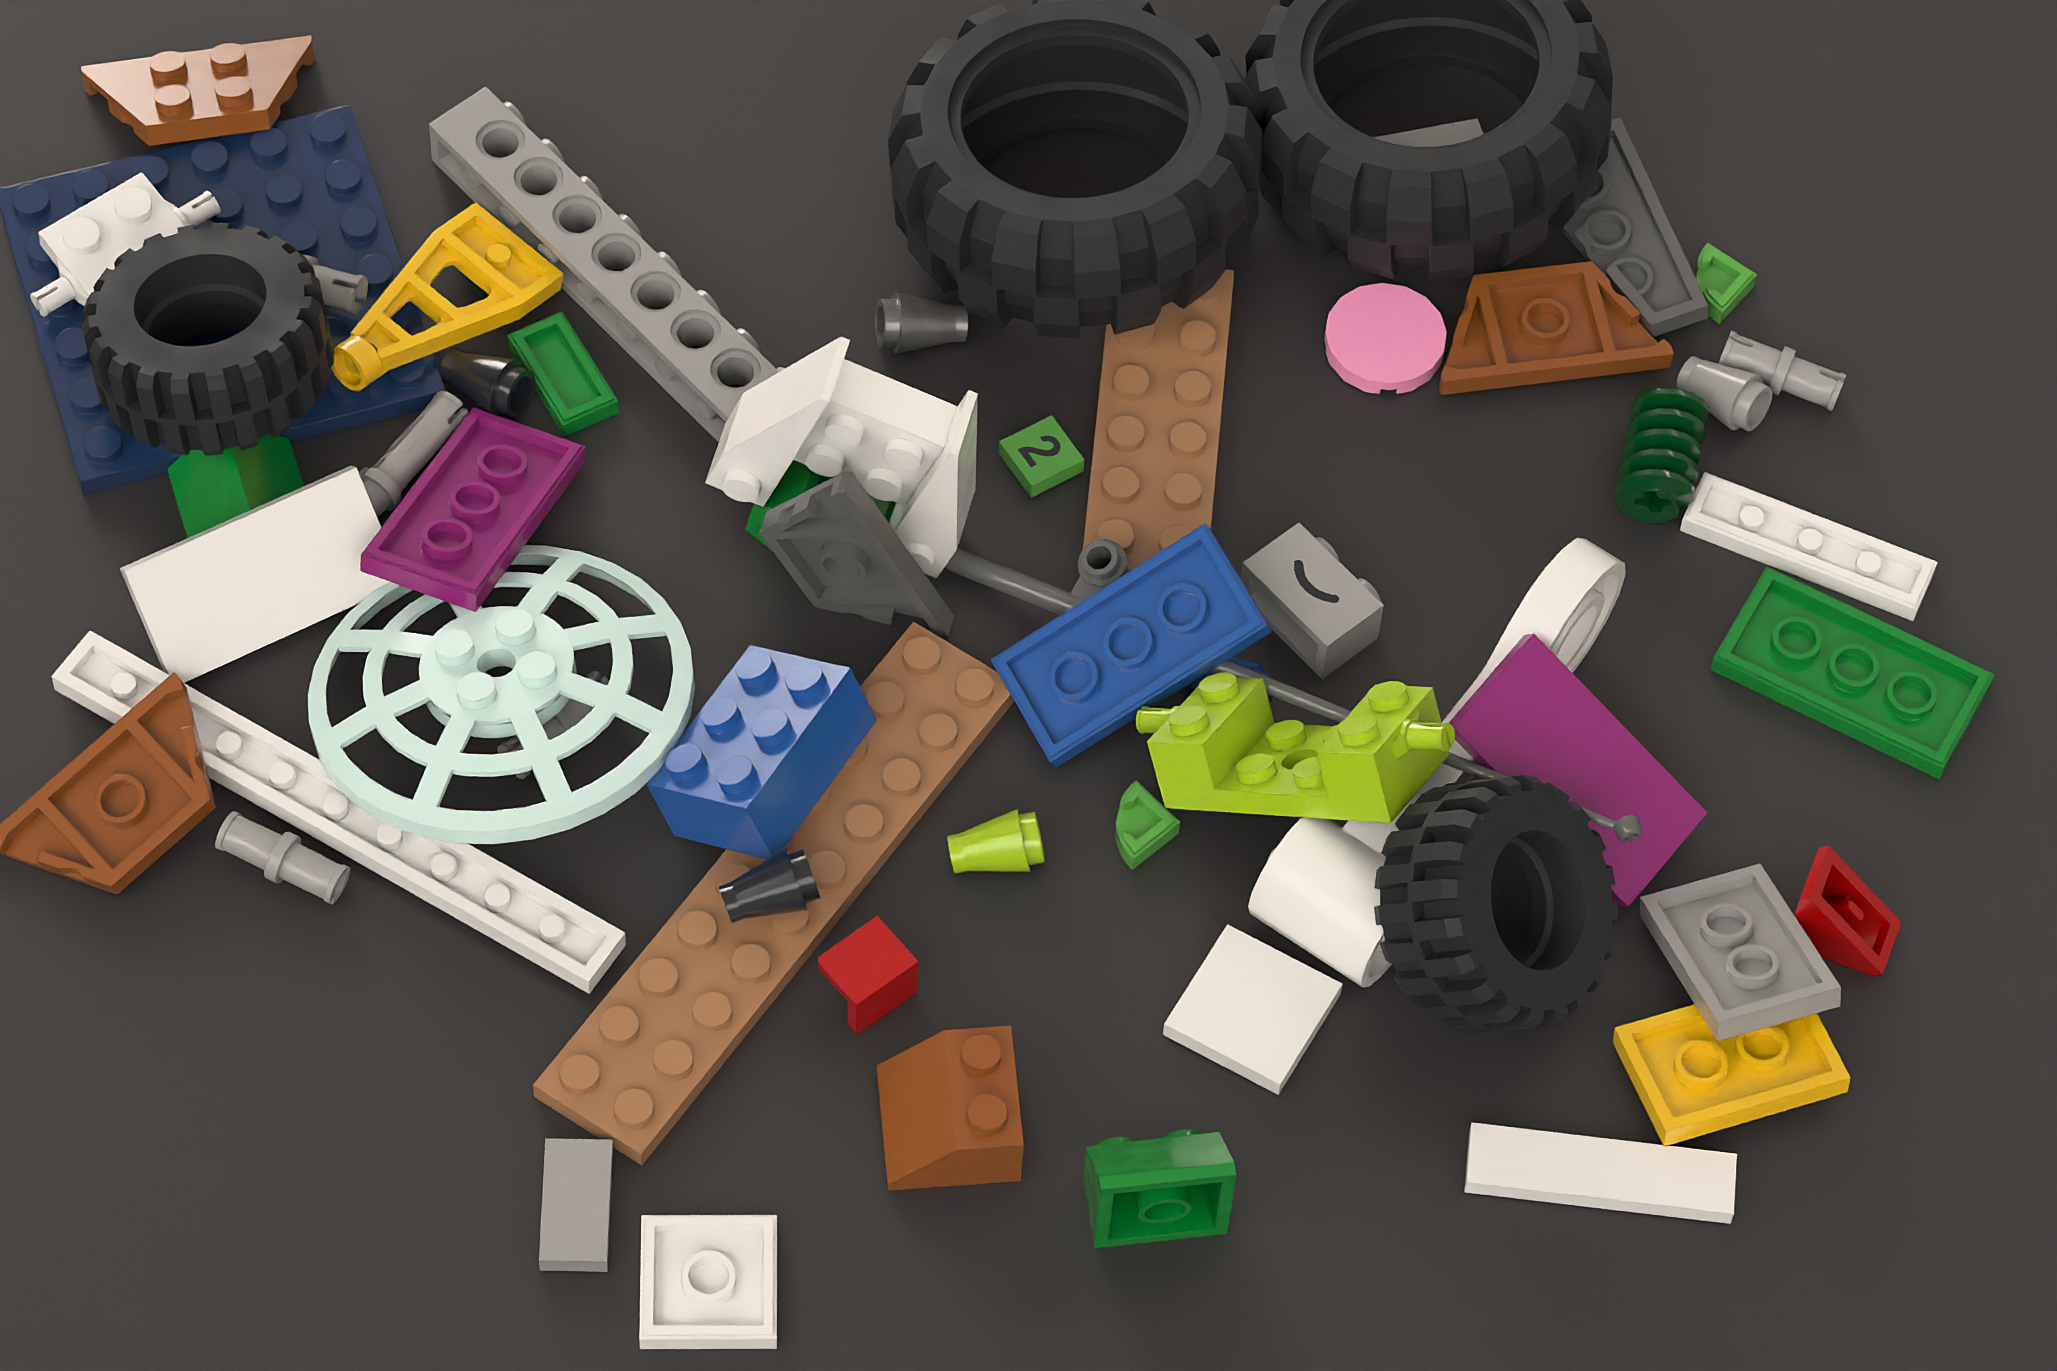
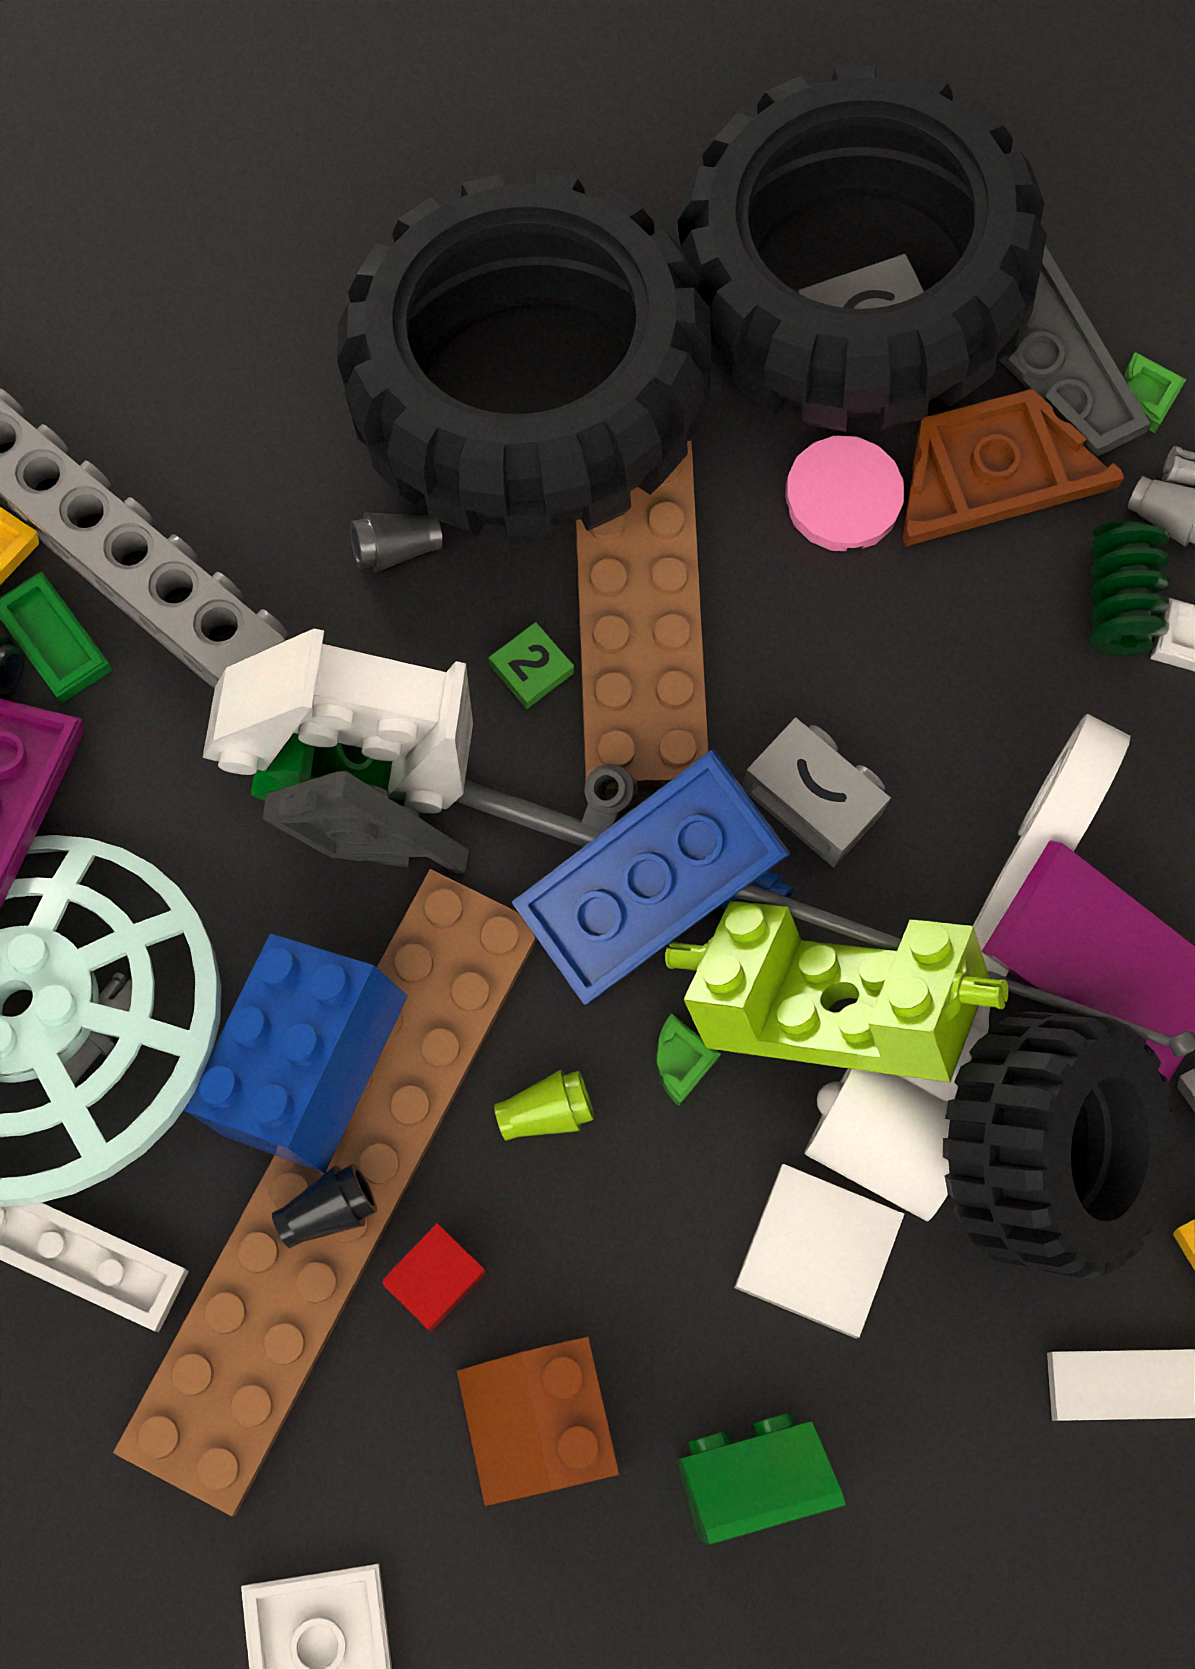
camera: 10 degrees left, 15 degrees up
light grey tile [539,1138,613,1272] -> none

